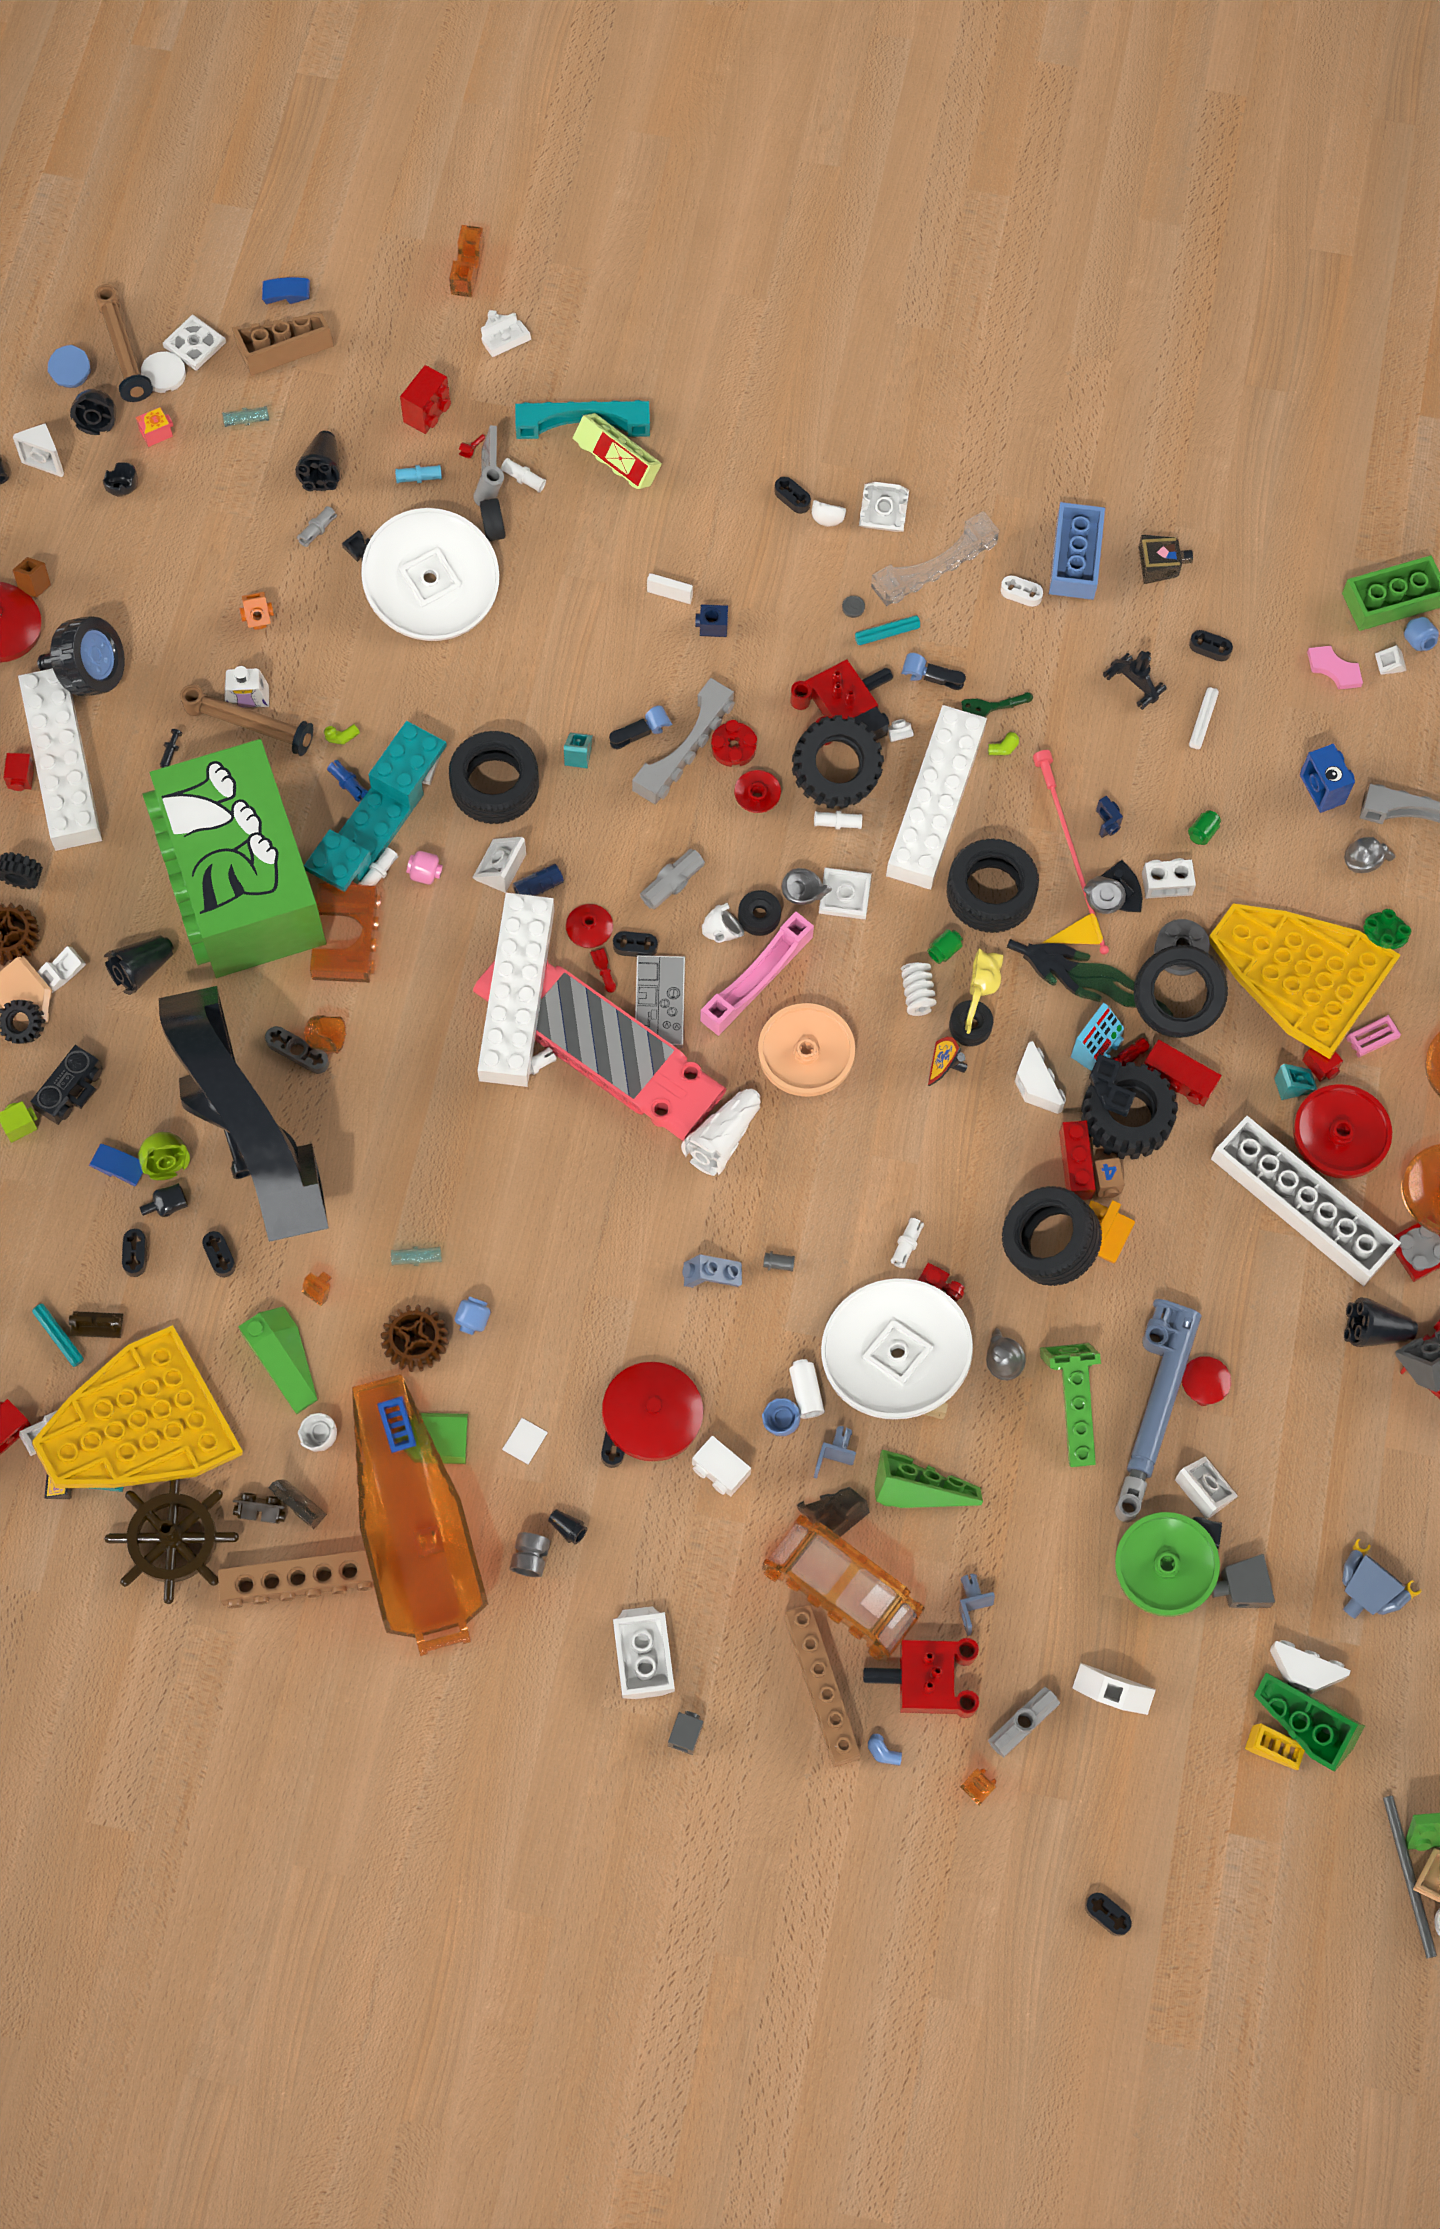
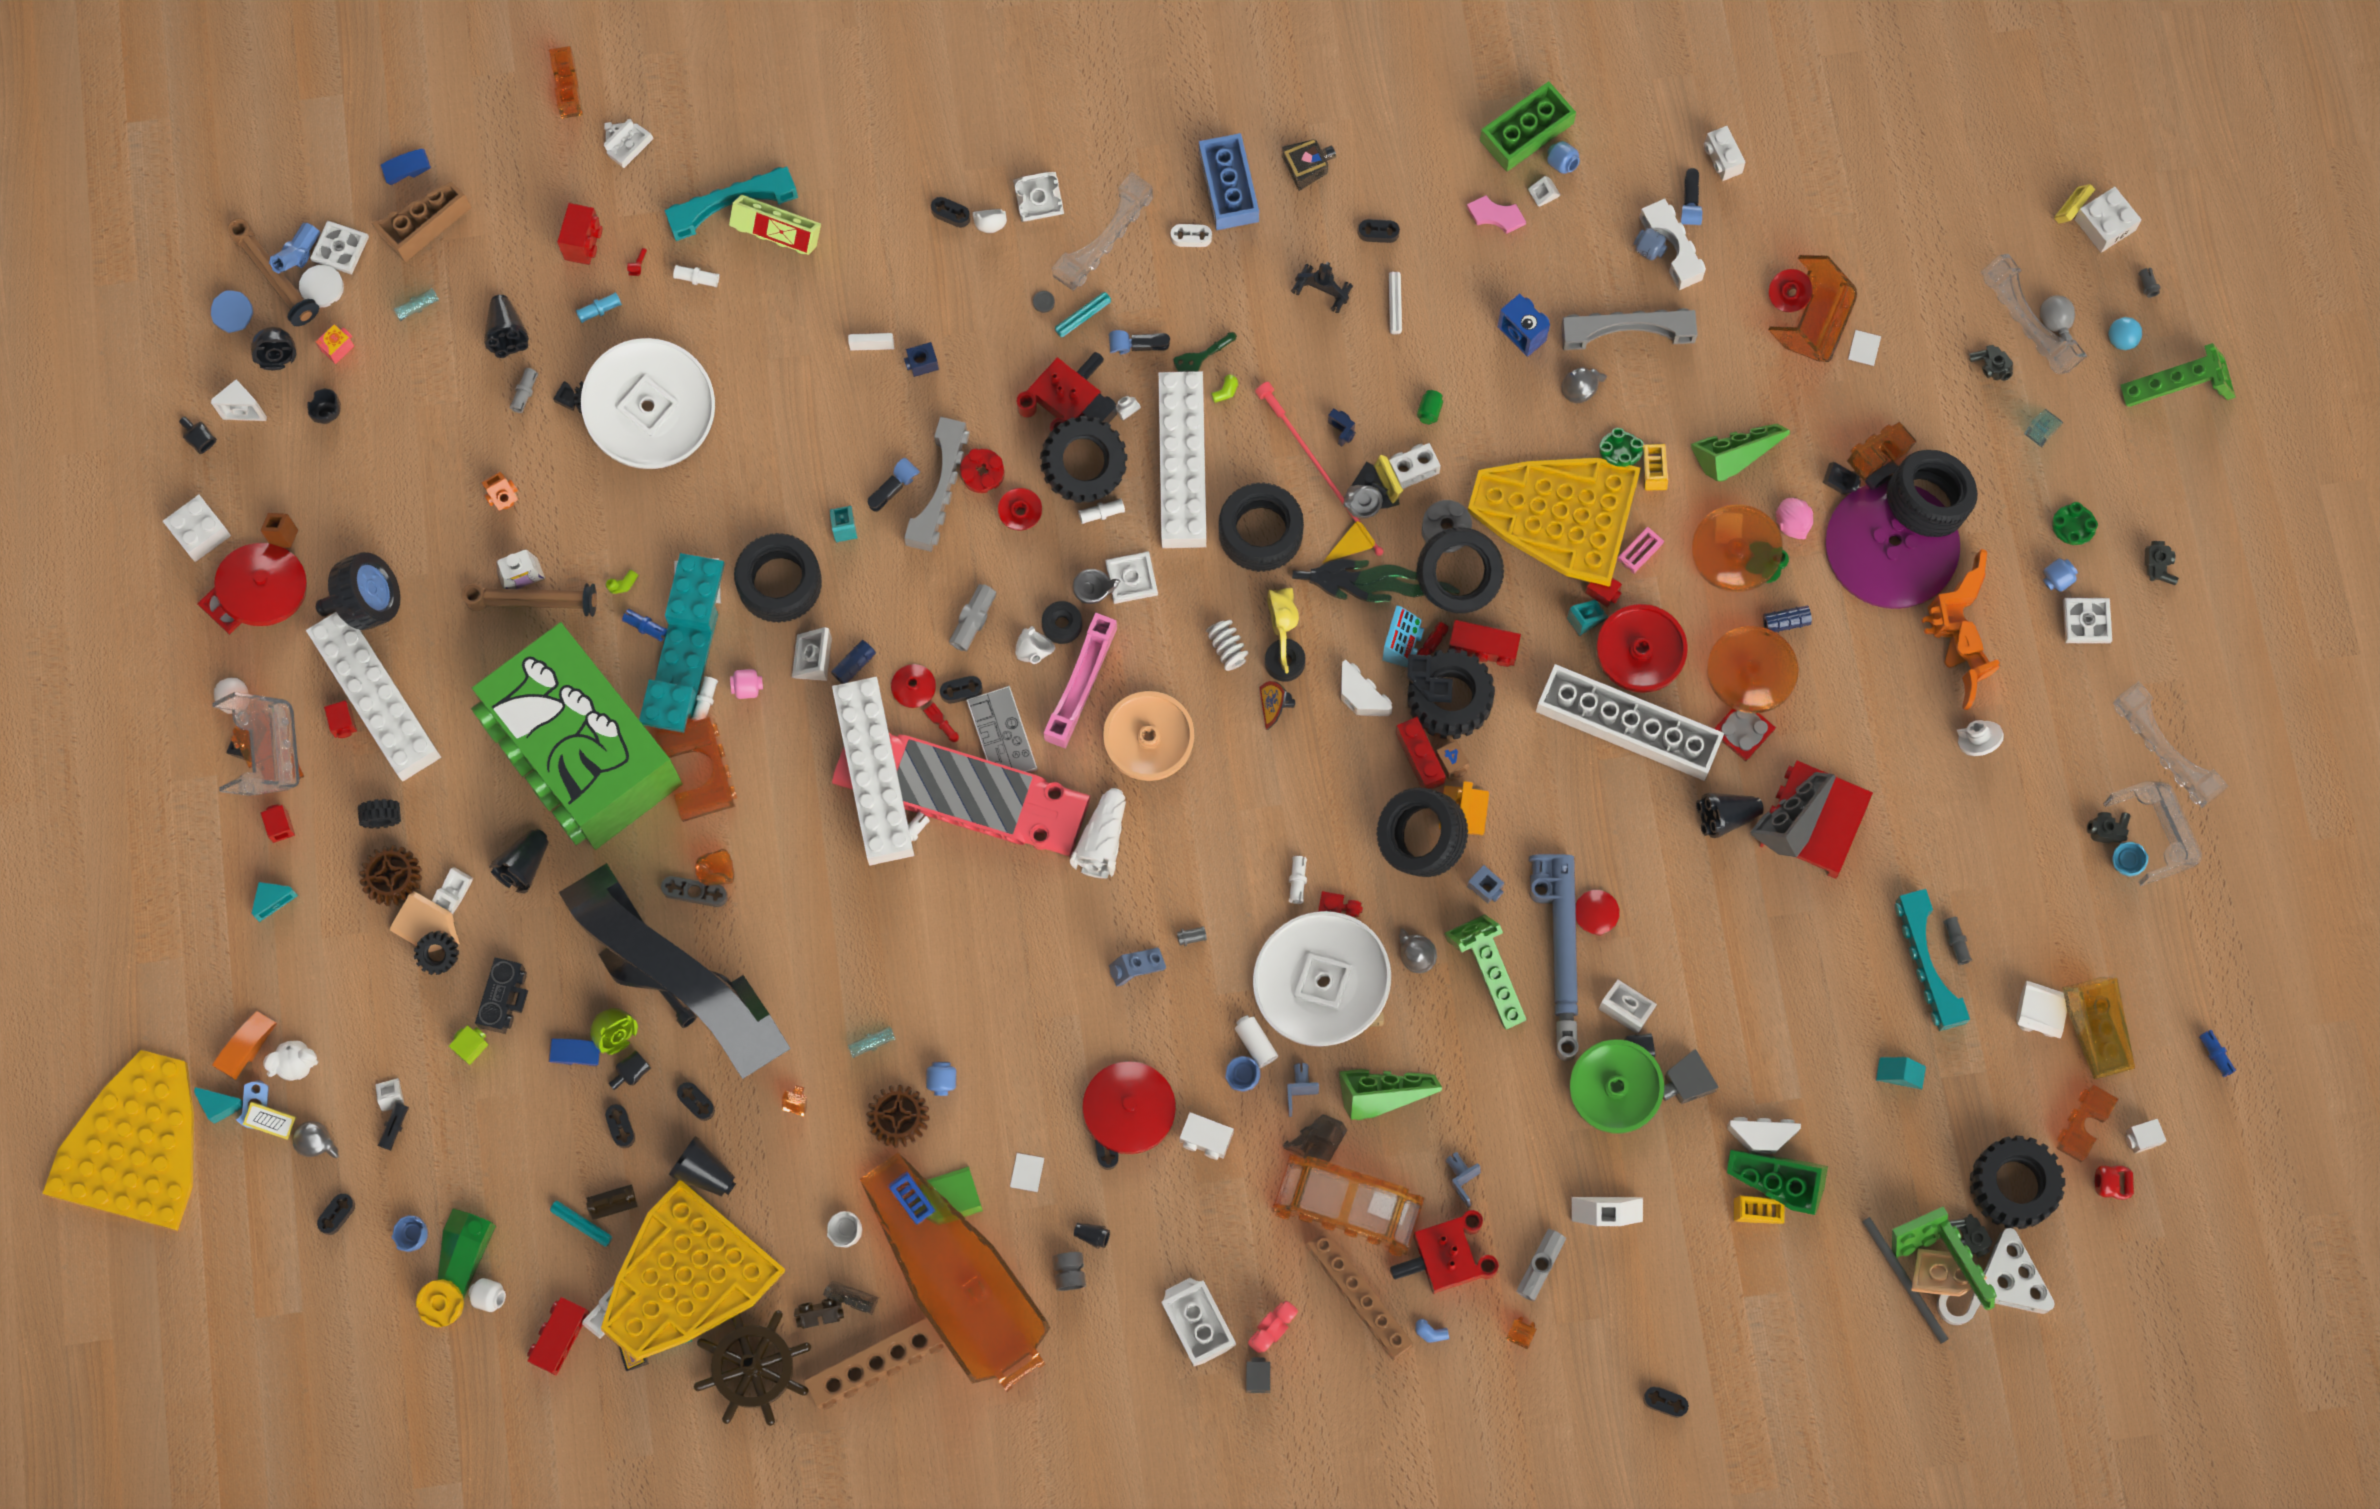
camera: 15 degrees left, 5 degrees up
black piece [160,729,183,768] -> none
bright green wedge [238,1306,318,1415] -> none
light grey piece [473,425,504,506] -> none
black tyre [480,498,506,542] -> none
green brick [927,929,963,964] -> none
sand blue torso [1342,1539,1422,1619] -> none
none -> medium blue piece [269,223,321,273]
none -> black cone [669,1136,736,1197]
none -> coral gear [1248,1301,1298,1353]
none -> light yellow tile [1374,455,1403,503]
none -> sand blue brick [1467,865,1504,904]
none -> yellow slope [1643,444,1668,491]

